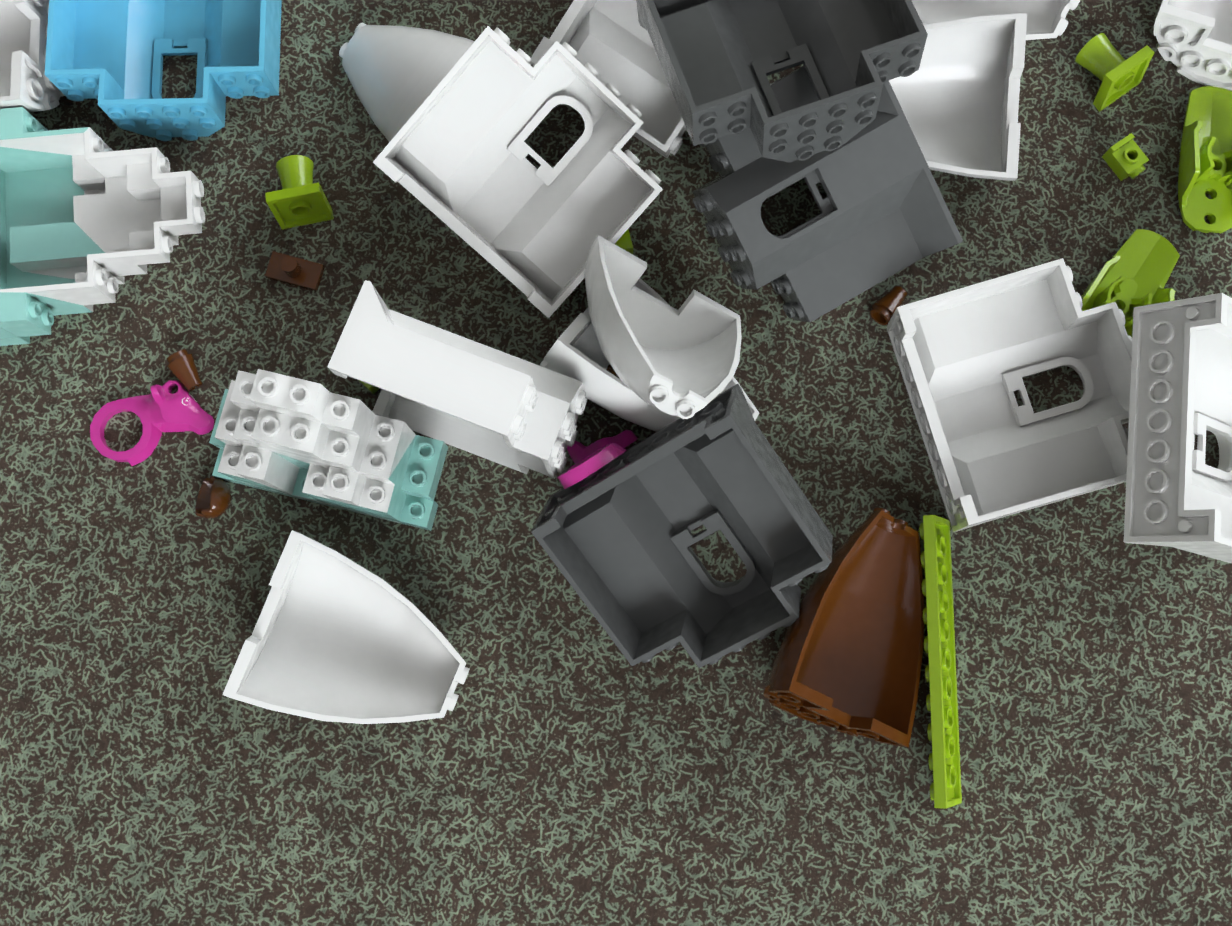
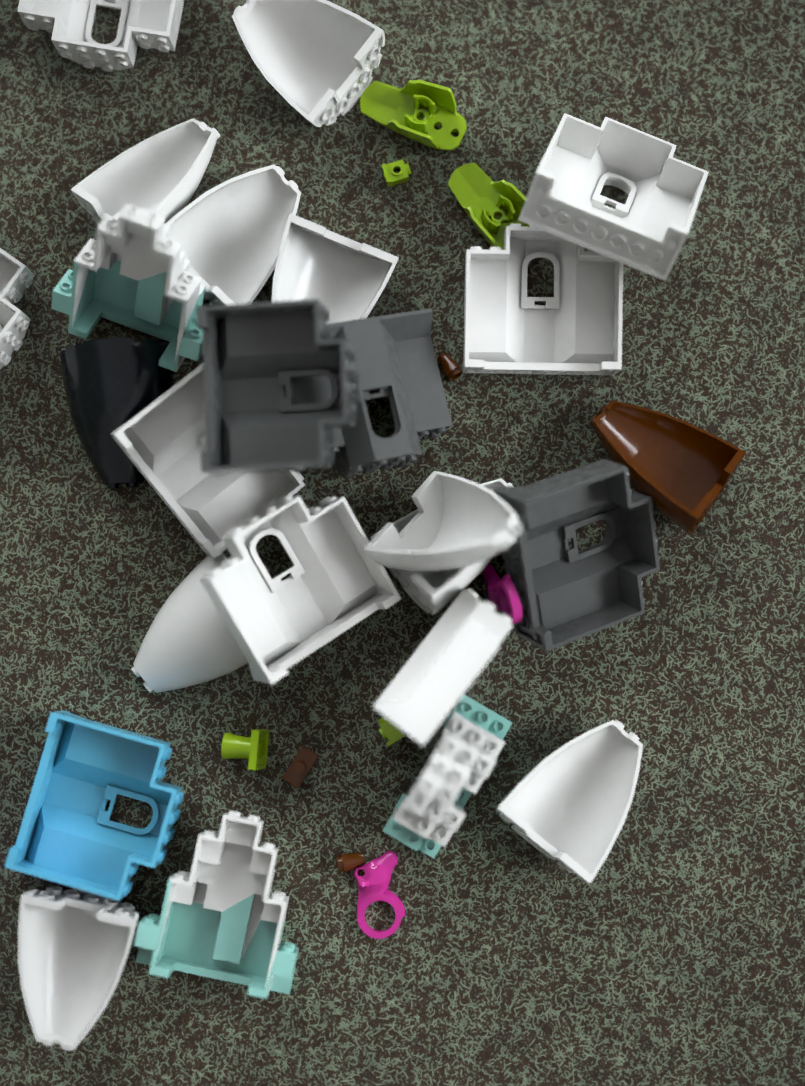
camera: 75 degrees left, 5 degrees up
reddish brown hair [195,476,231,518] -> none
lime plate [920,515,962,809] -> none
lime plant [1075,33,1154,112] -> none

